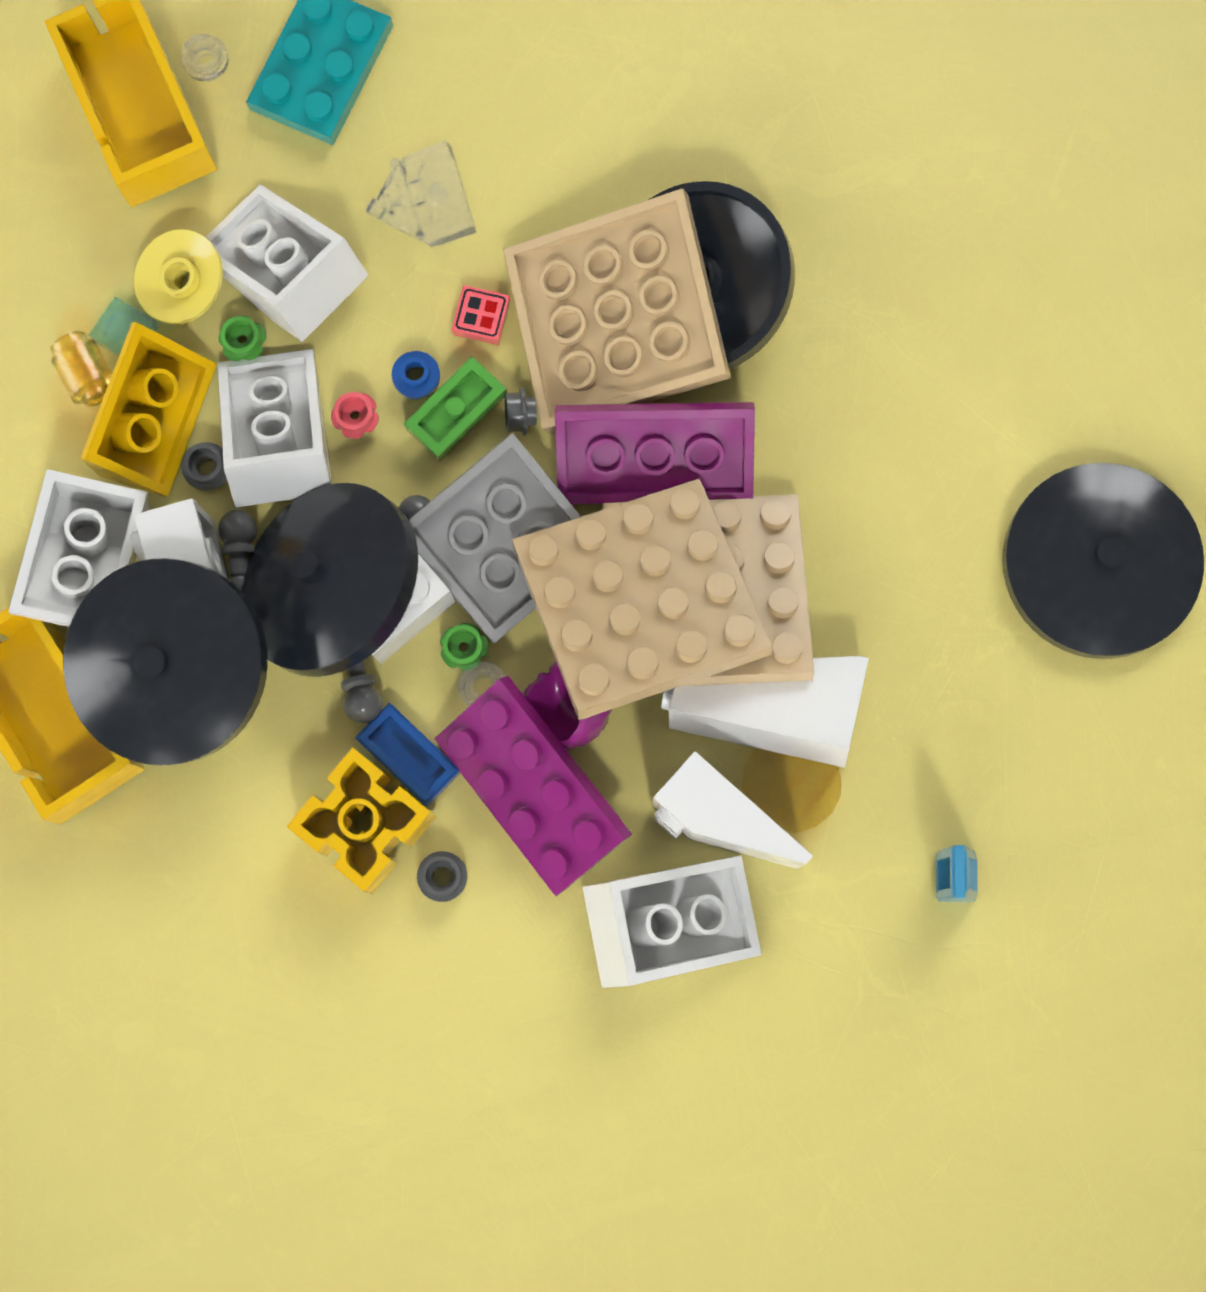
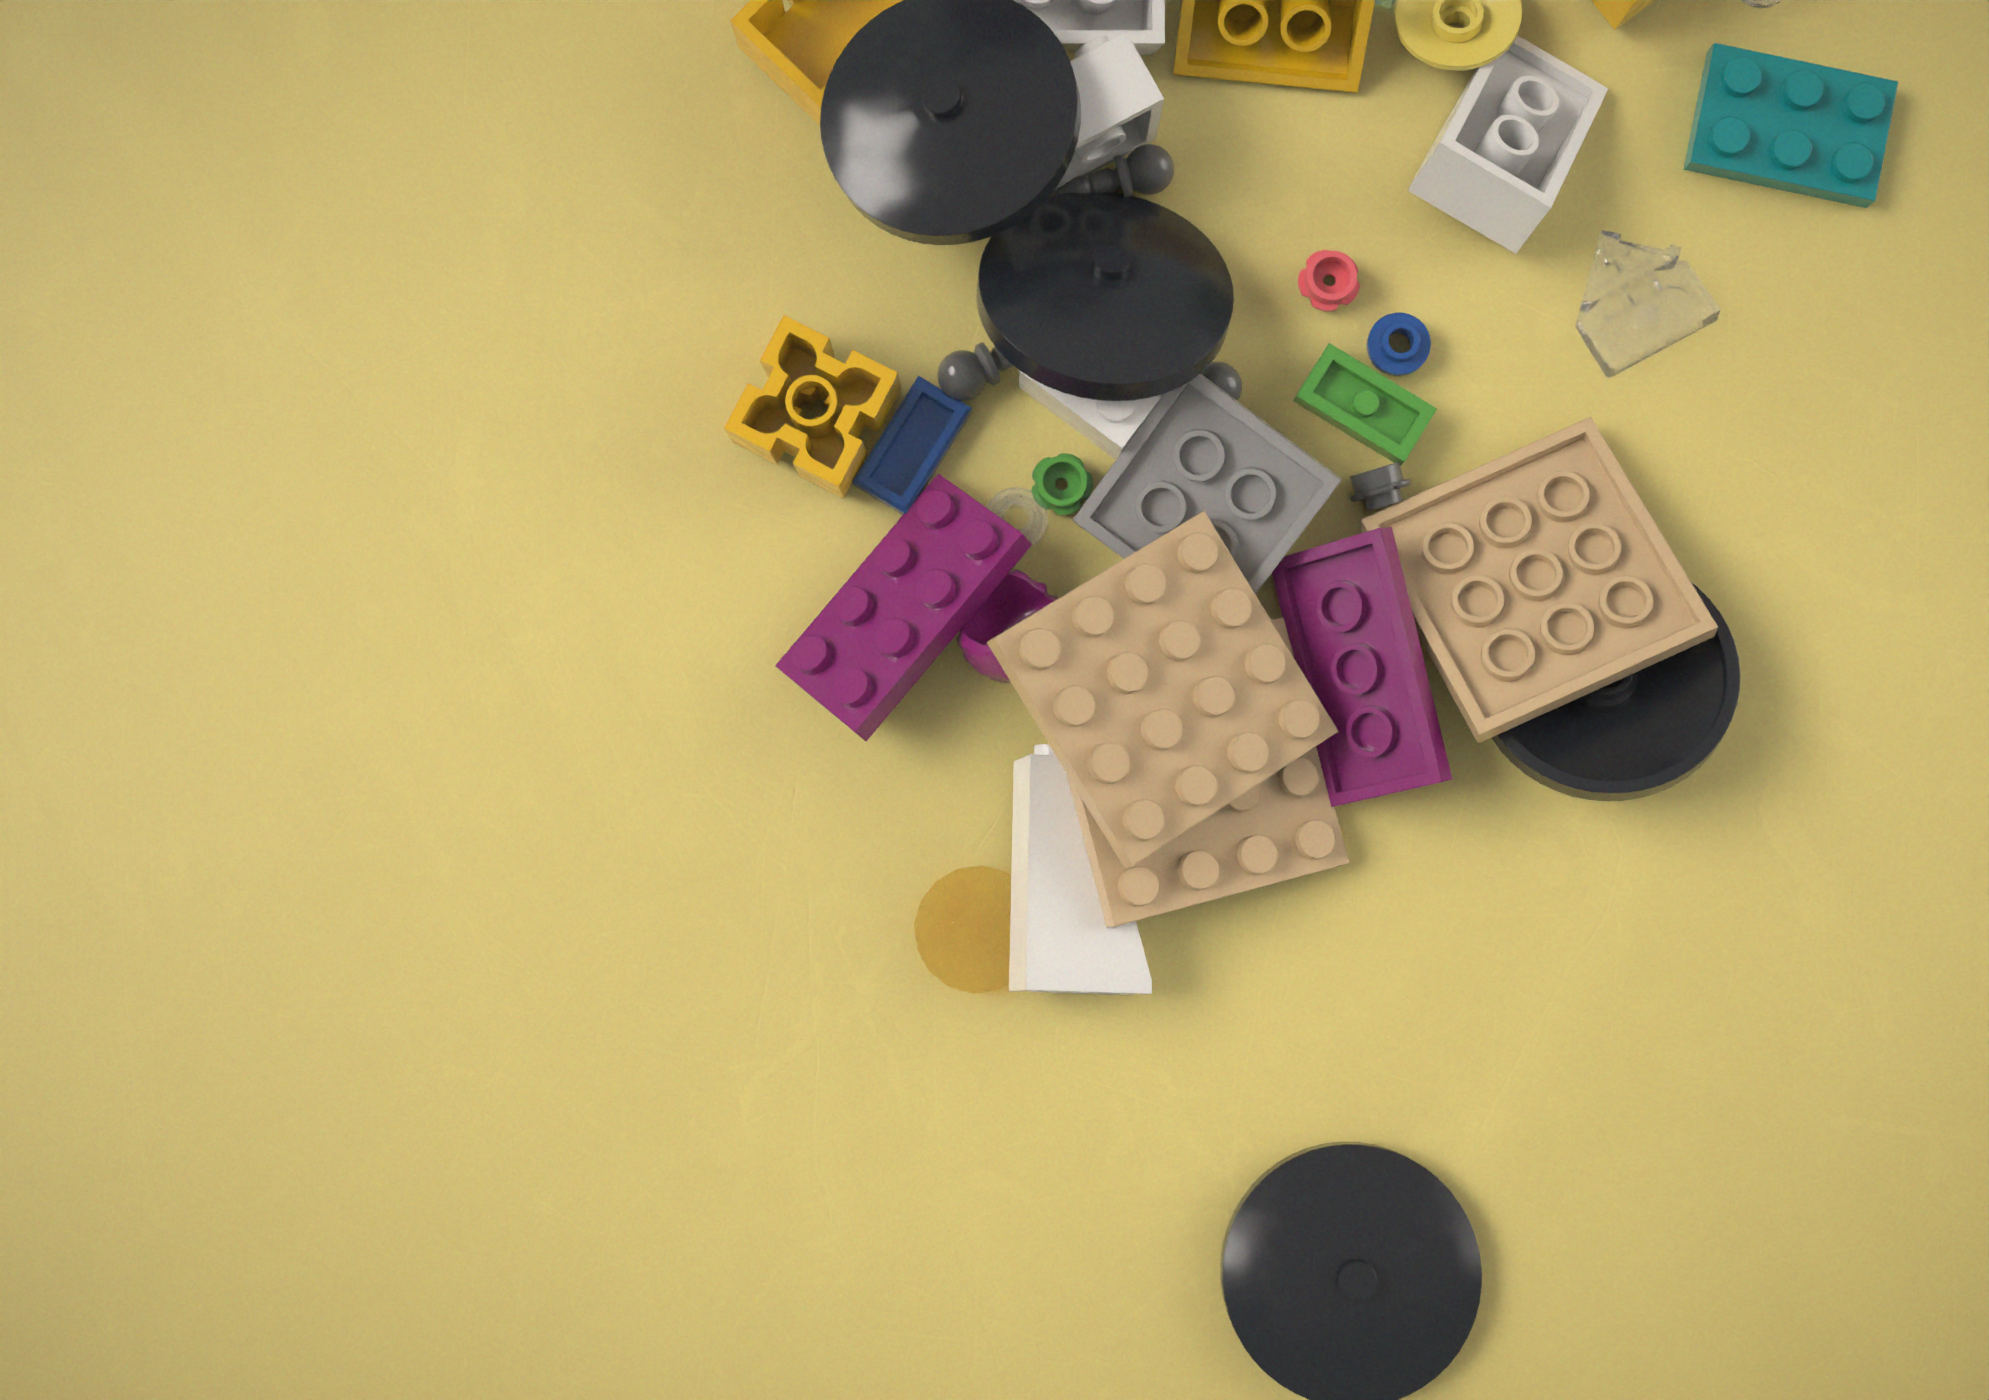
camera: 75 degrees right, 5 degrees up
dark grey plate [181,442,227,491] -> none
bright green plate [218,316,266,361] -> none
white slope [218,349,332,508] -> none
dark grey plate [417,851,468,902] -> none
coral tile [451,285,511,346] -> none
white slope [582,855,762,988] -> none
white slope [652,752,813,869] -> none
dark azure slope [936,845,978,902] -> none

